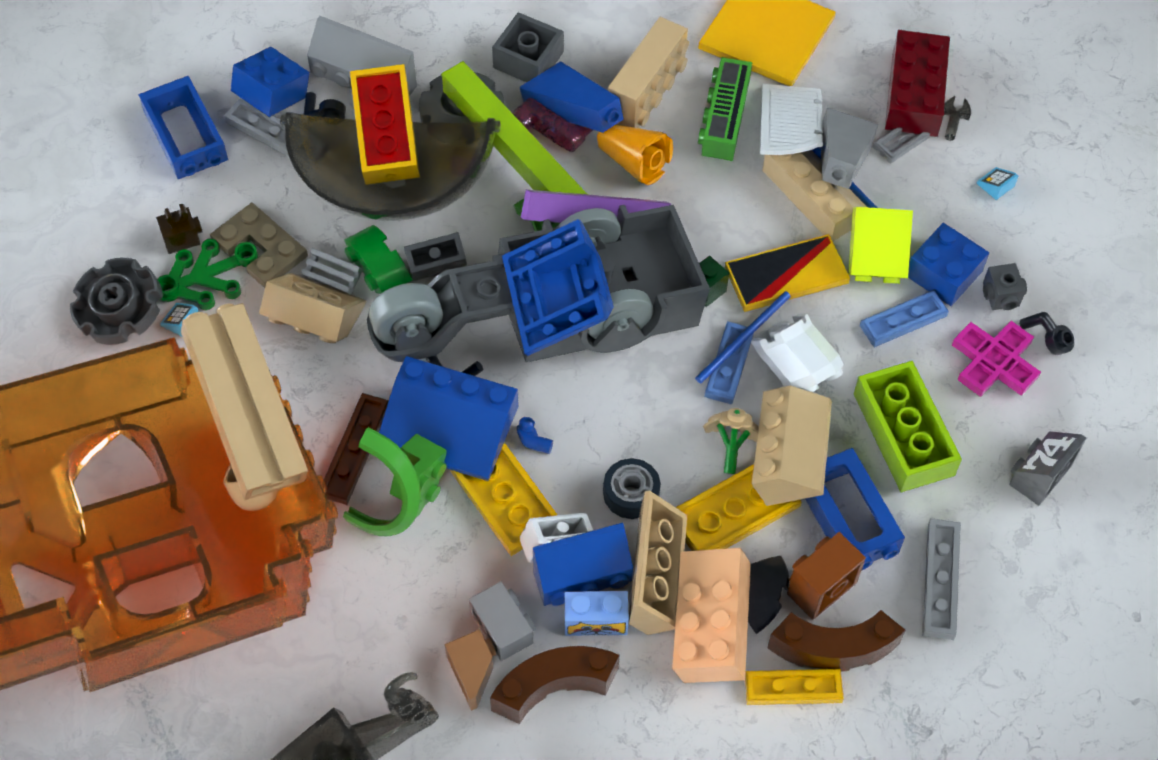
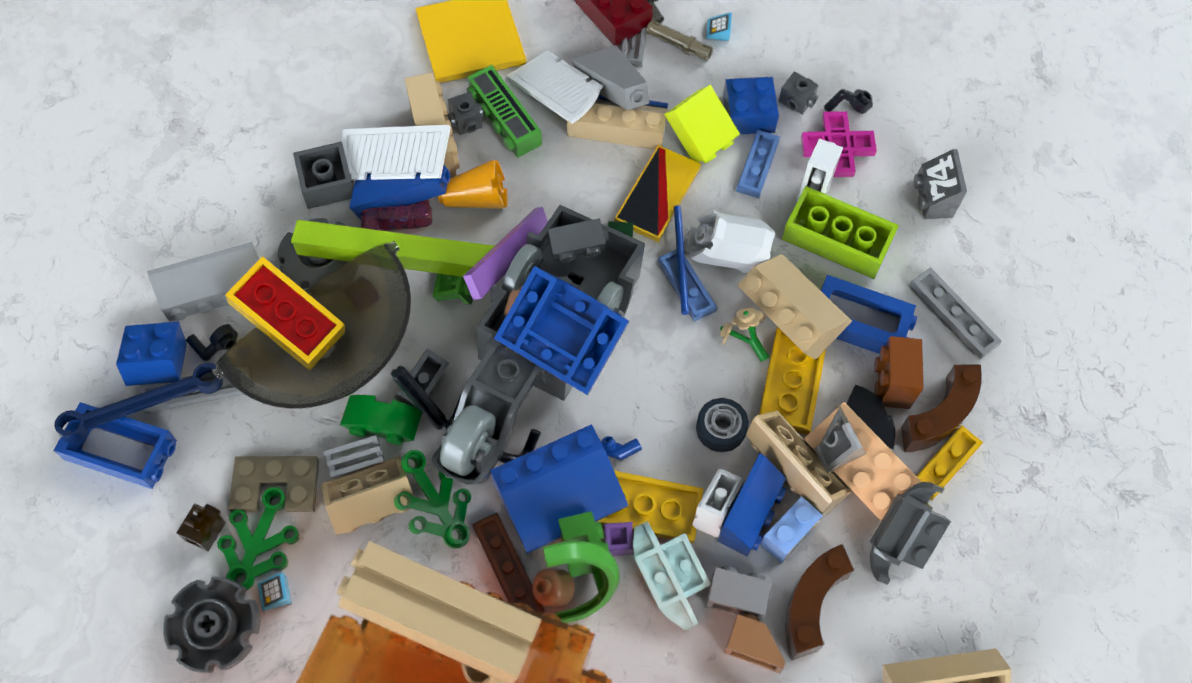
camera: 45 degrees left, 5 degrees up
none -> dark blue piece [54,363,223,443]
none -> white piece [342,125,451,180]
none -> black axle [391,366,448,430]
none -> green plant [394,450,471,549]
none -> dark grey brick [448,92,484,135]
none -> medium nougat head [532,568,575,607]
none -> dark grey brick [548,218,609,262]
none -> medium lavender slope [604,522,634,556]
none -> light aqua plate [633,521,711,631]
none -> dark tan pin [646,20,714,61]
none -> white brick [796,139,843,203]
none -> light grey slope [814,406,866,473]
none -> dark grey plate [870,482,951,585]

